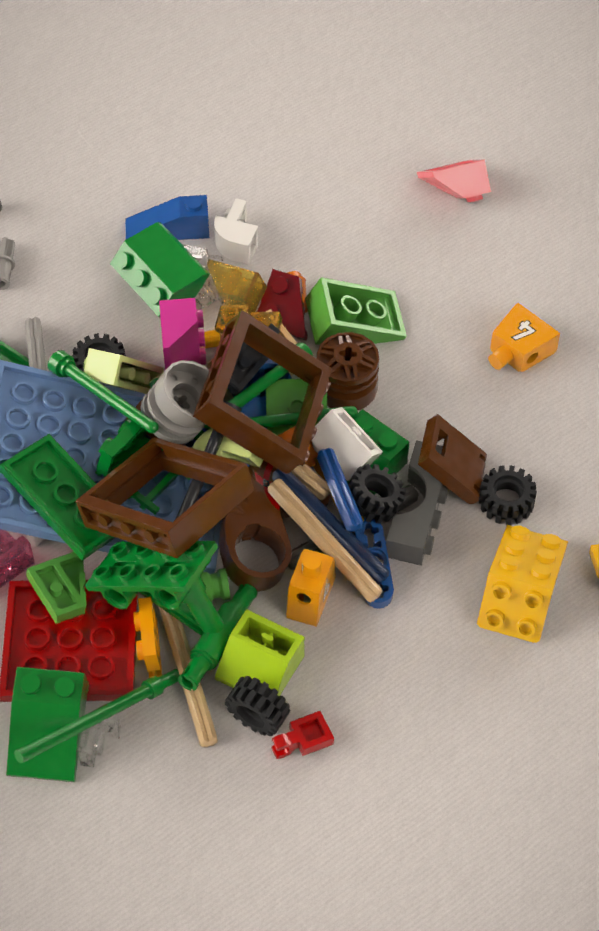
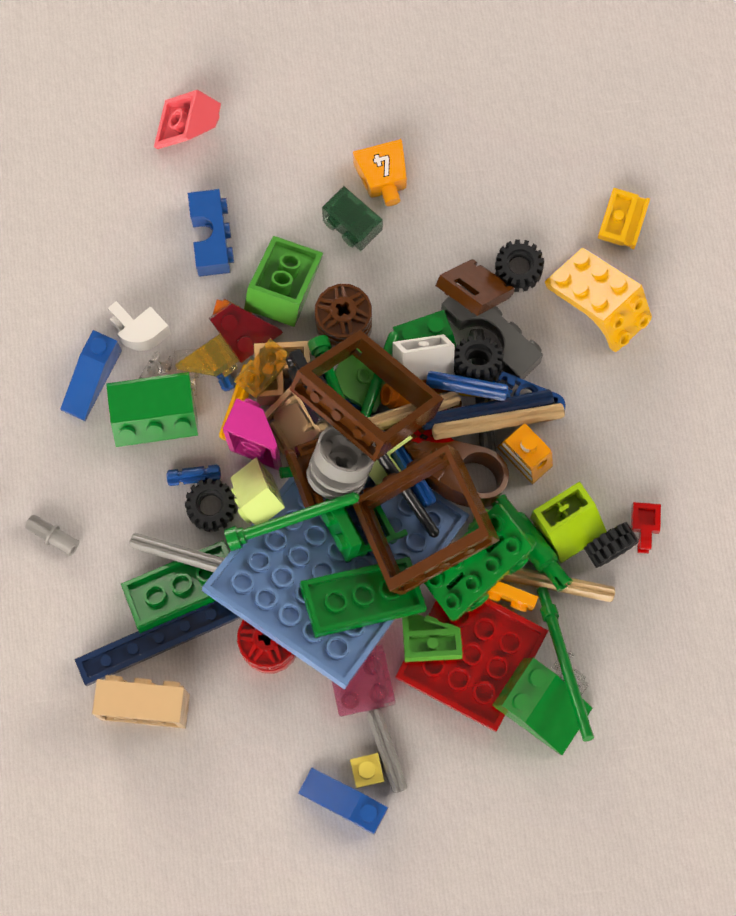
camera: 60 degrees left, 20 degrees up
none -> blue axle [166,464,221,486]
none -> blue arch [188,189,234,277]
none -> clear green brick [322,186,383,251]

